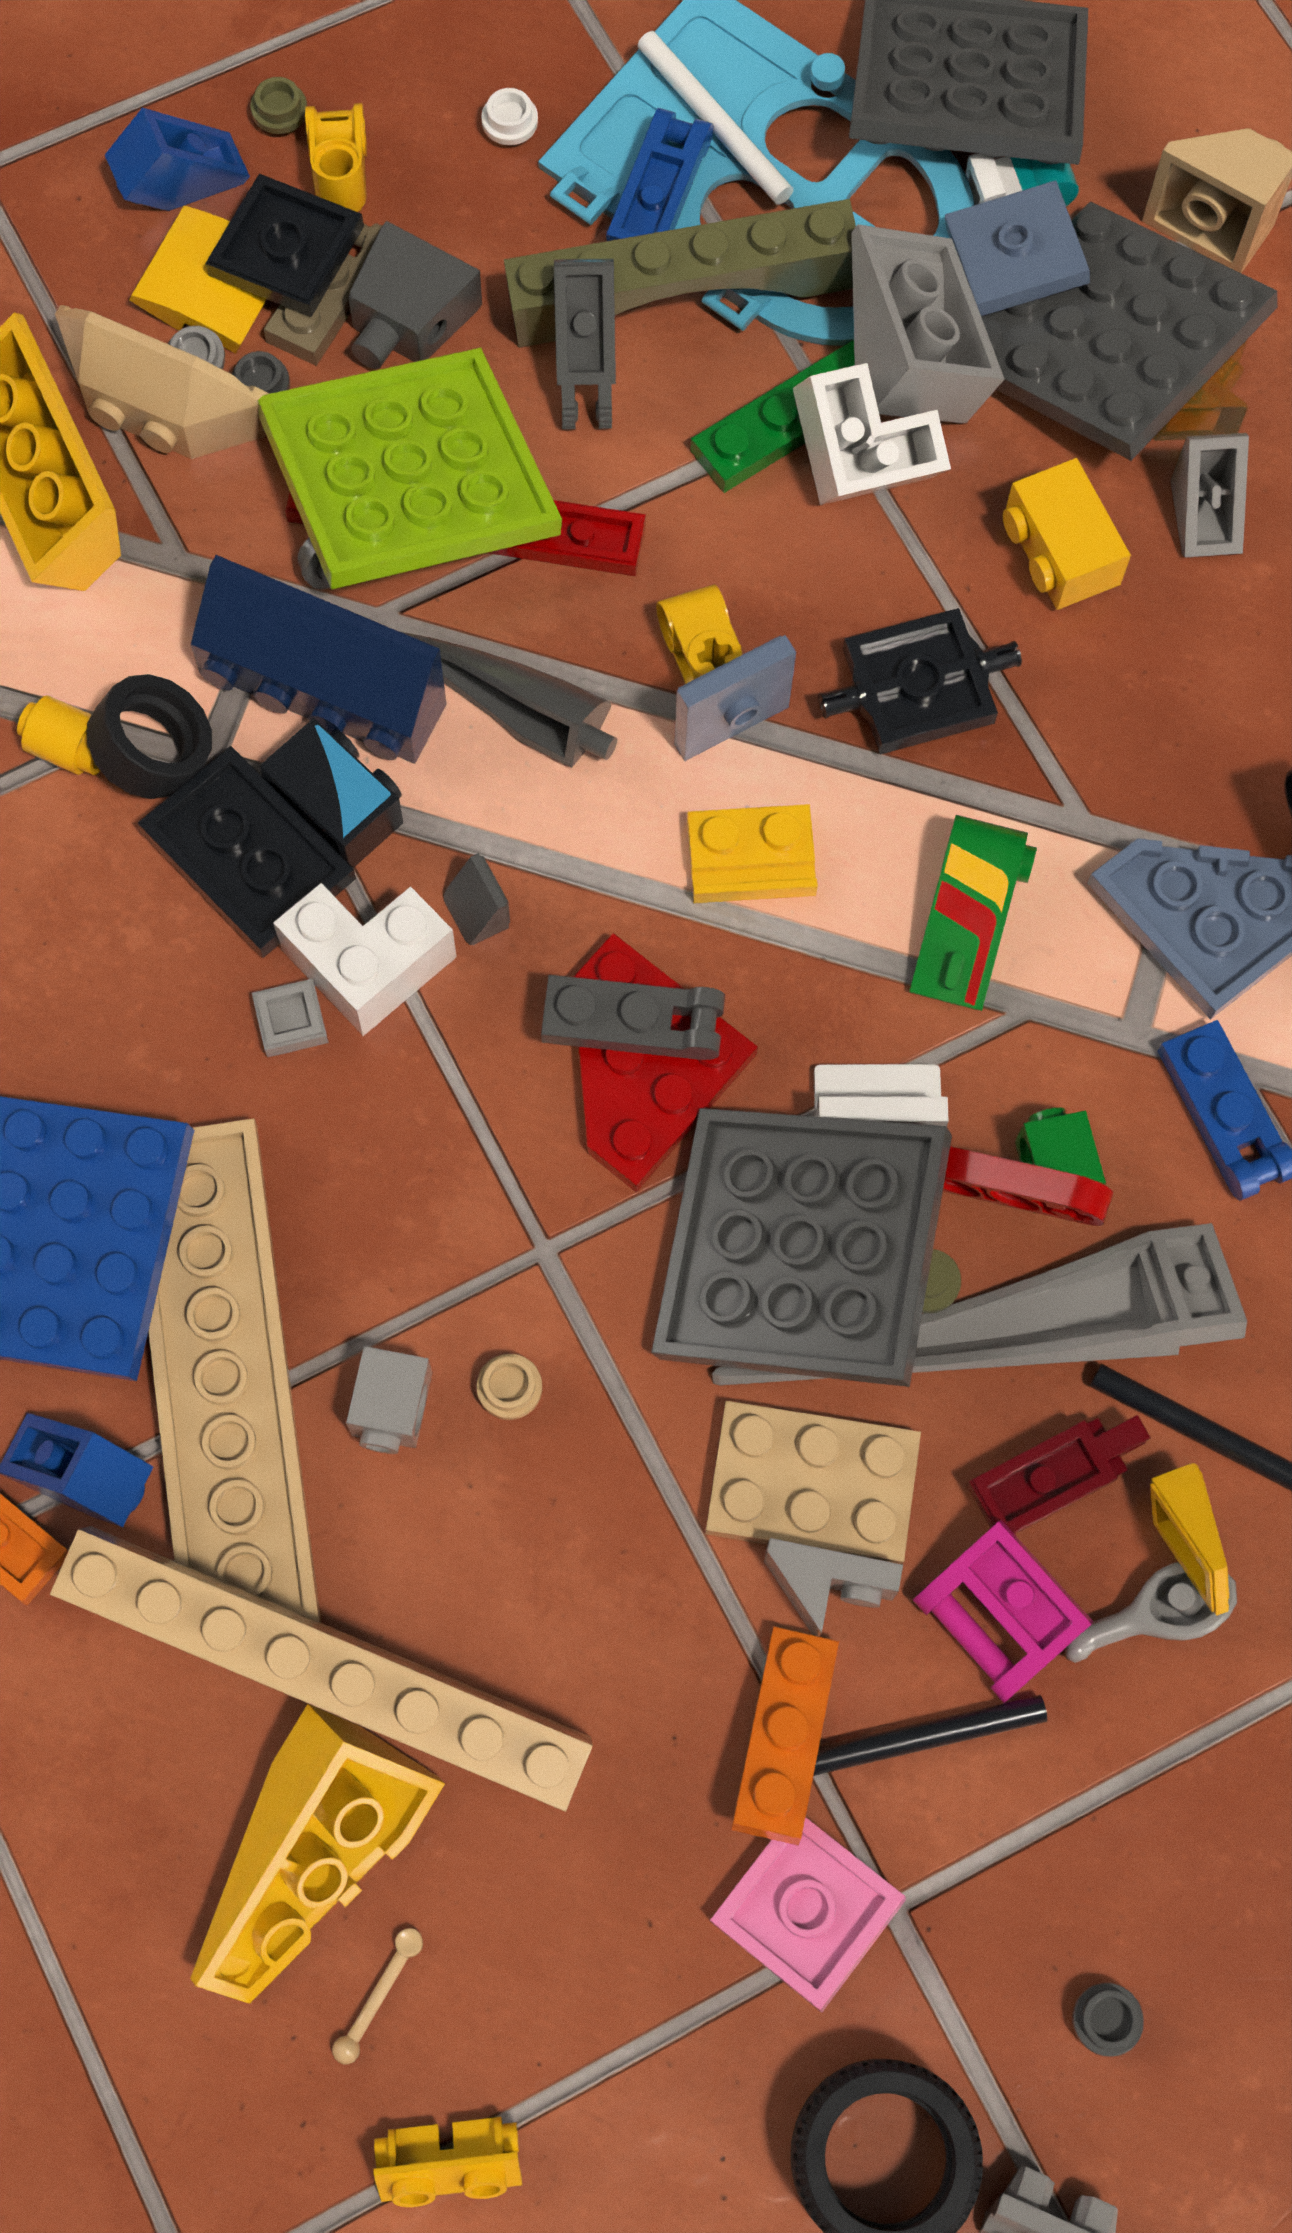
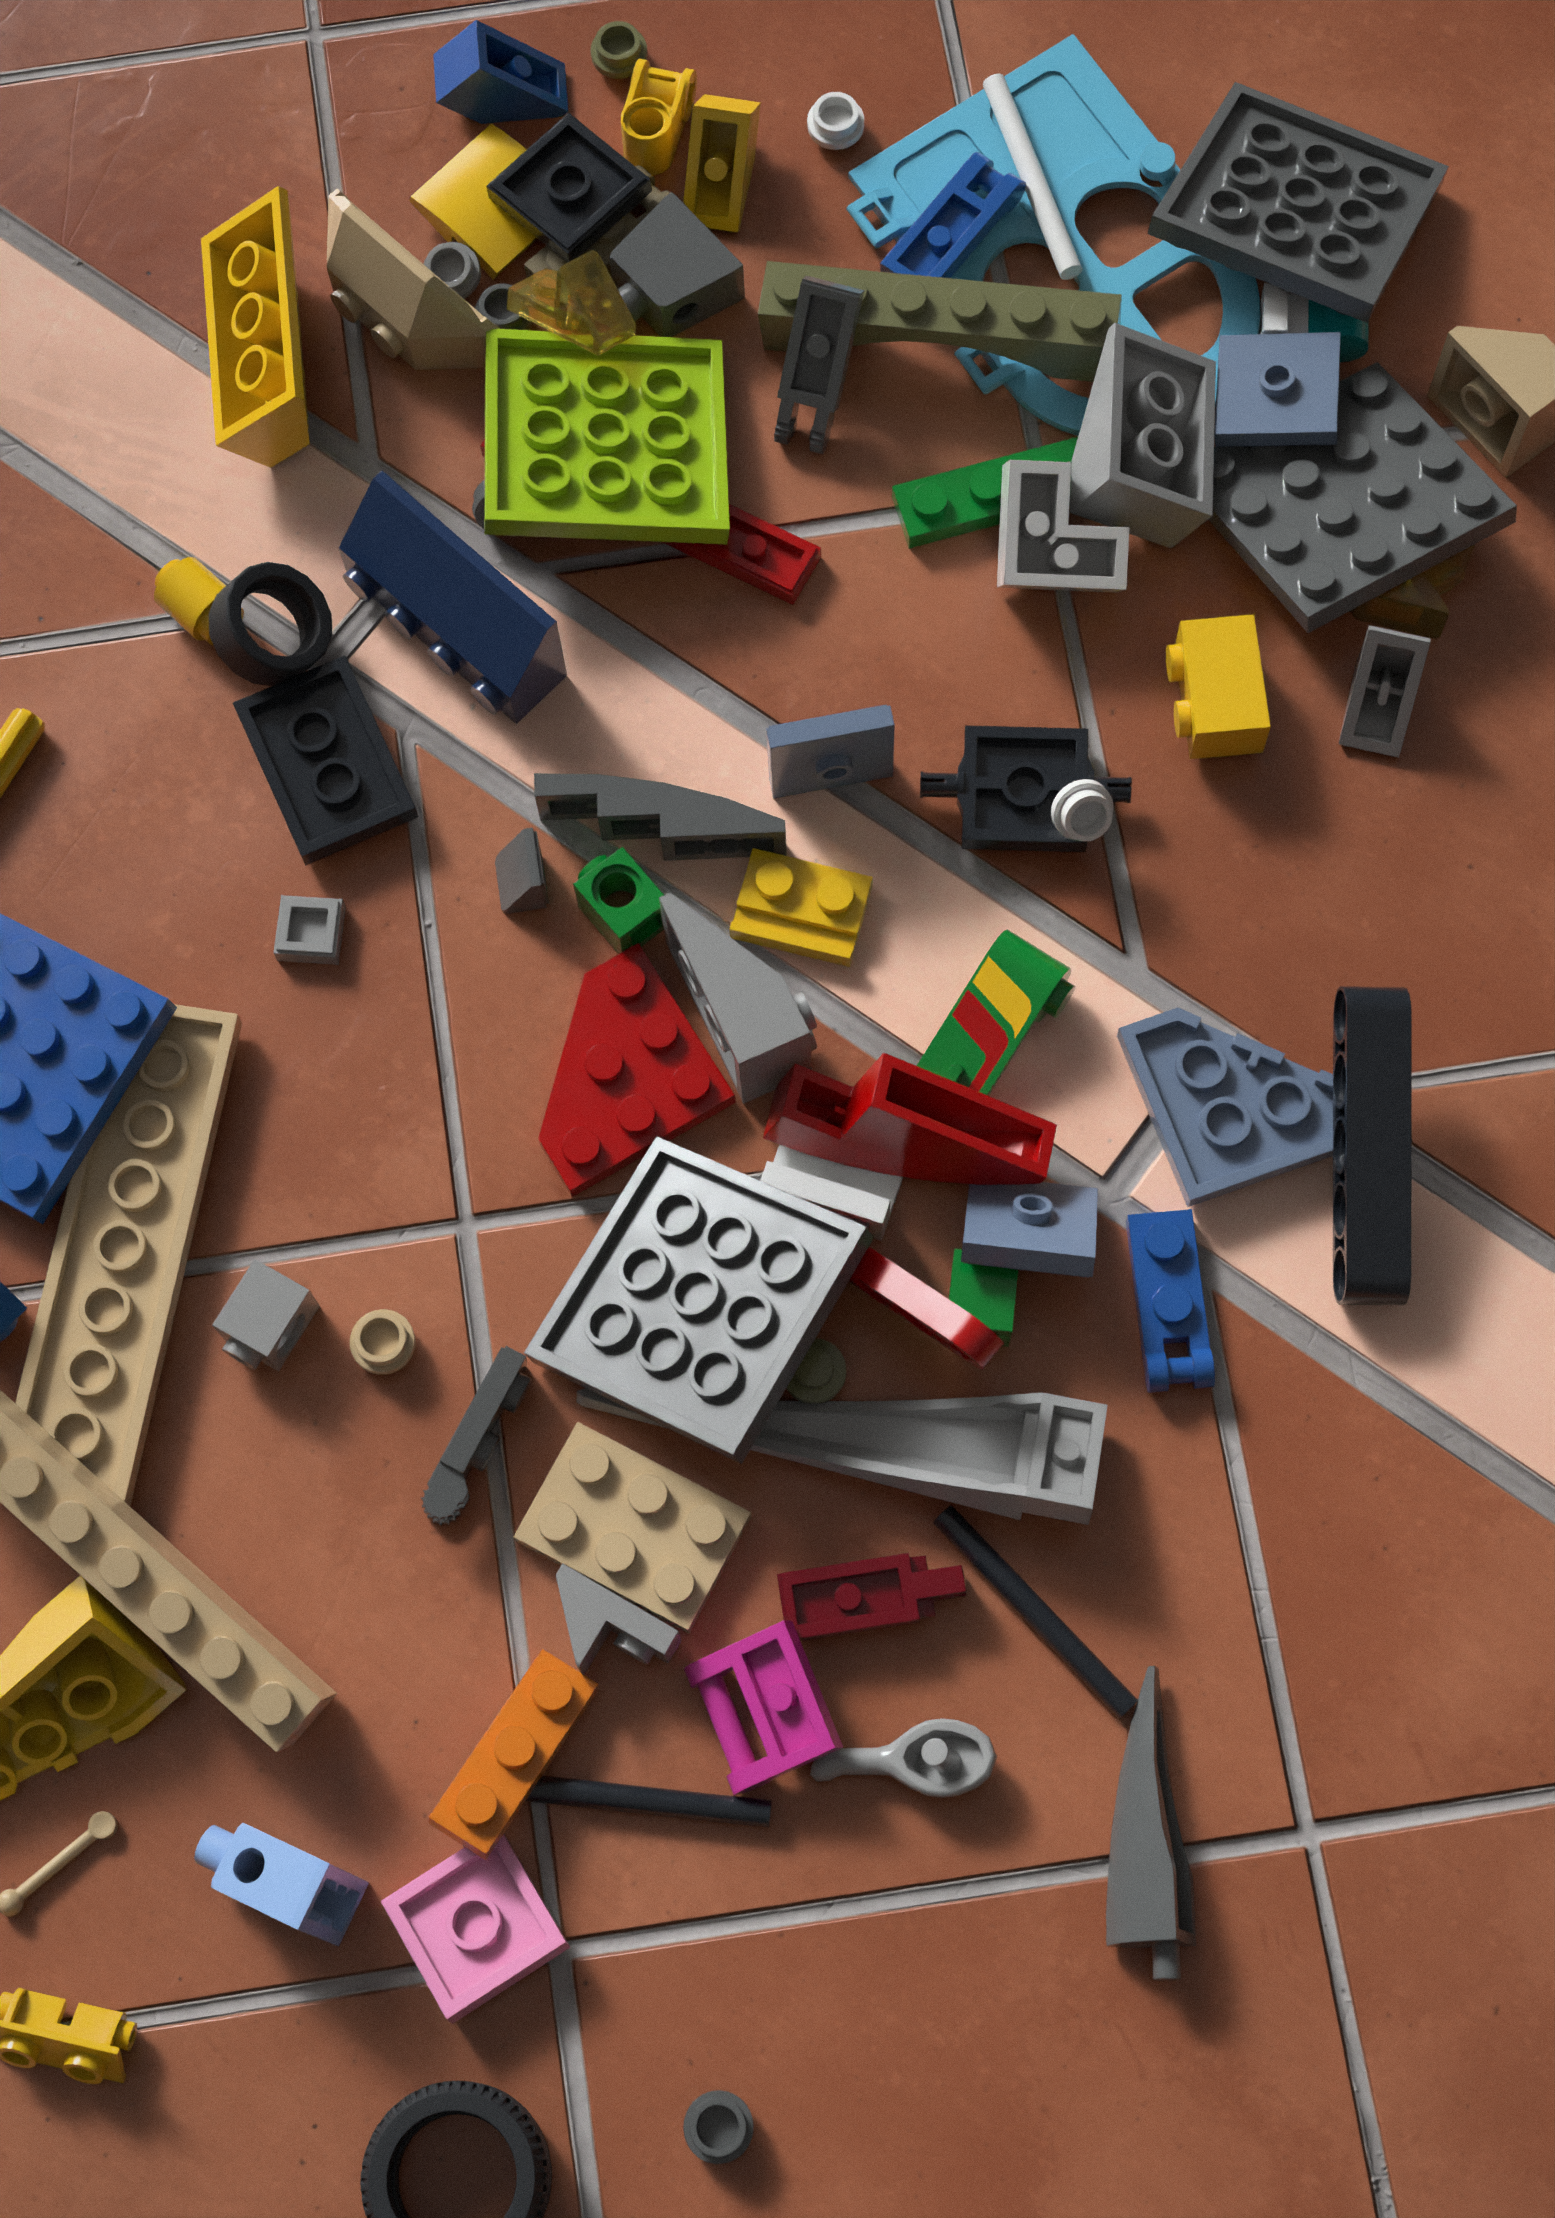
camera: 25 degrees right, 0 degrees up
black brick [259,718,403,868] -> none
white brick [273,883,457,1036] -> none
dark grey piece [399,631,617,768] -> none
dark grey plate [541,975,725,1060] -> none
yellow piece [656,584,742,684] -> none
yellow slope [1150,1463,1229,1616] -> none
none -> light blue torso [194,1823,369,1946]
none -> dark grey hinge [421,1346,532,1526]
none -> clear yellow slope [507,250,636,356]
none -> dark grey slope [534,773,787,861]
none -> green brick [573,847,664,954]
none -> light grey slope [659,893,818,1104]
none -> yellow slope [683,94,761,232]
none -> red slope [763,1052,1057,1185]
none -> sand blue plate [961,1182,1098,1278]
none -> white plate [1051,779,1113,841]

